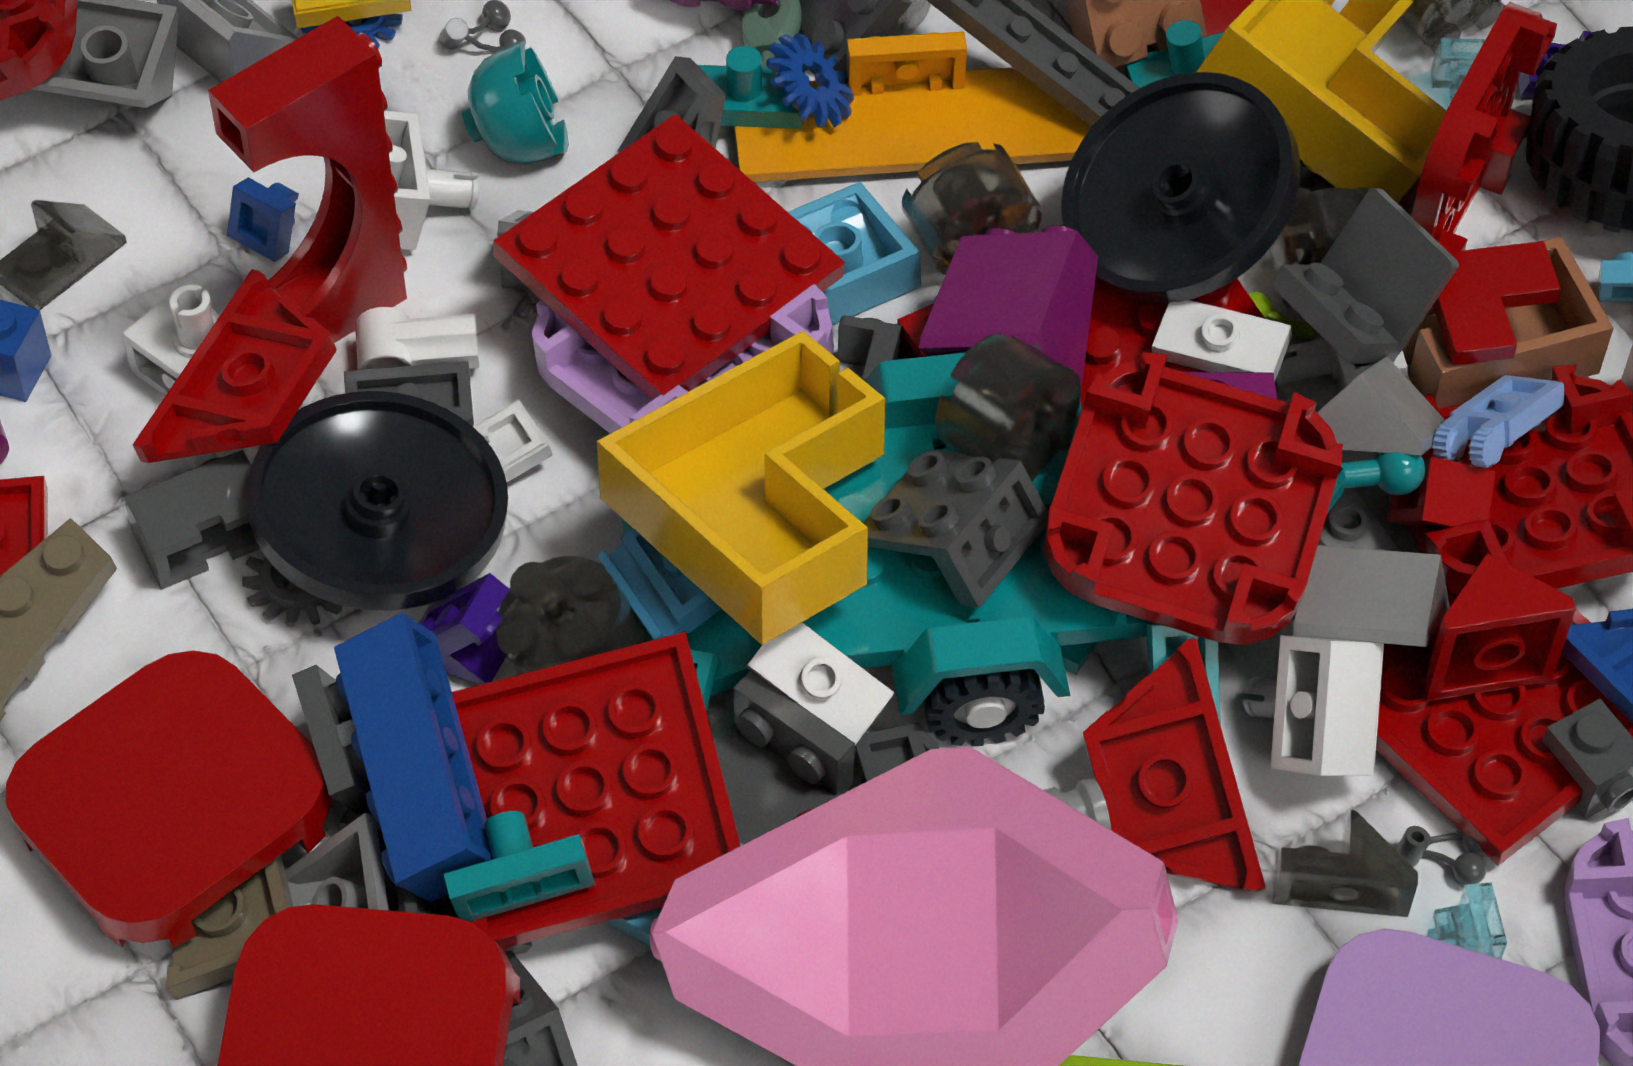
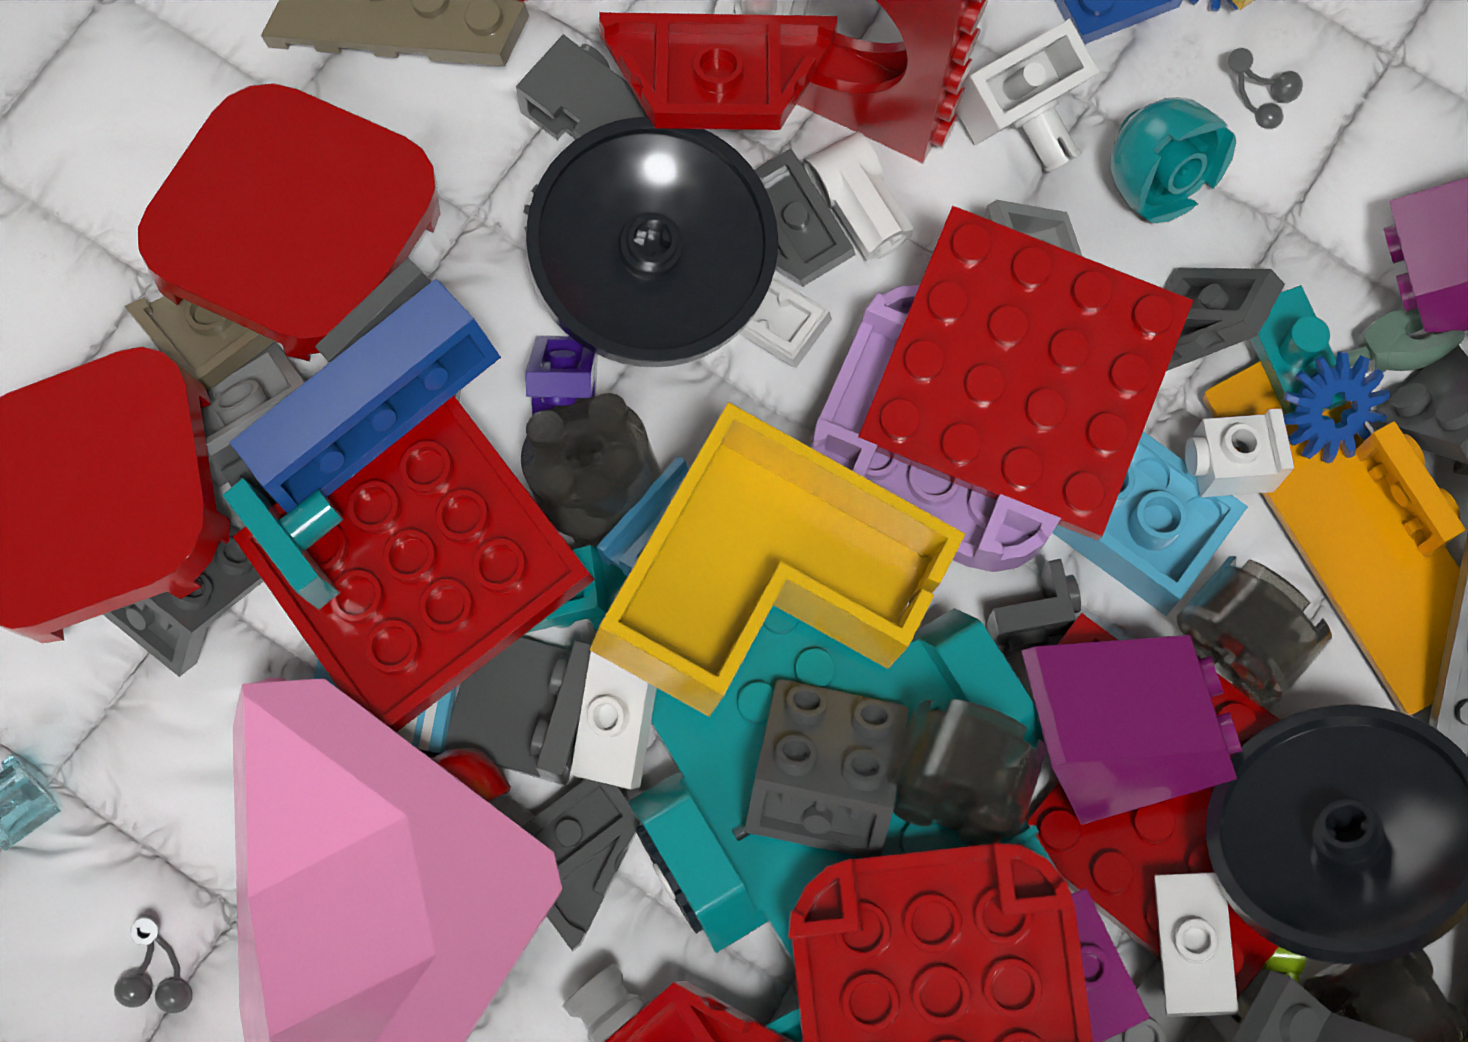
camera: 65 degrees right, 20 degrees up
none -> white brick [1185,409,1294,497]

